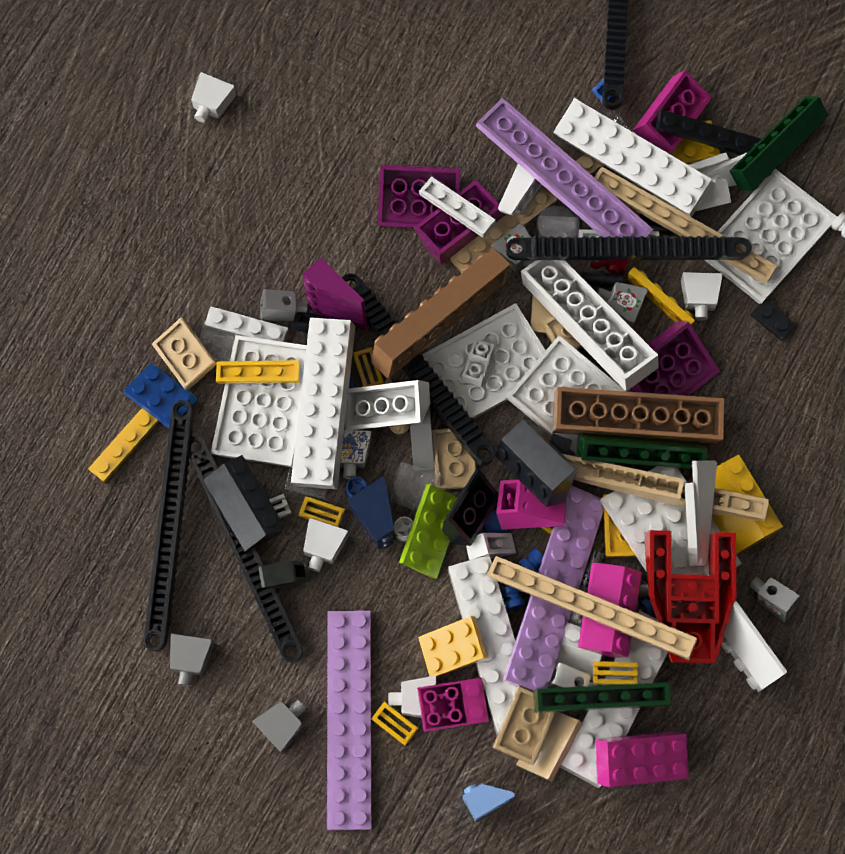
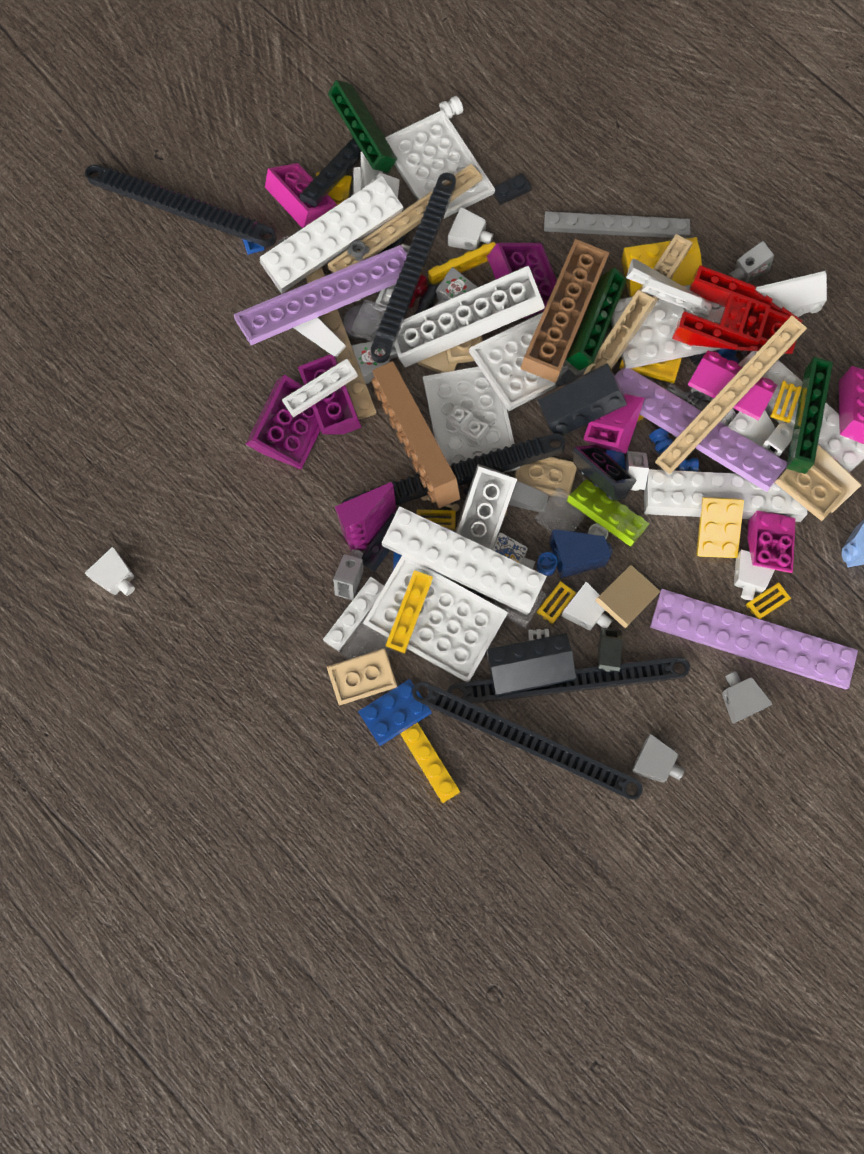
camera: 70 degrees left, 0 degrees up
none -> dark grey plate [347,240,370,261]
none -> light grey plate [544,211,690,239]
none -> tan tile [595,565,661,628]

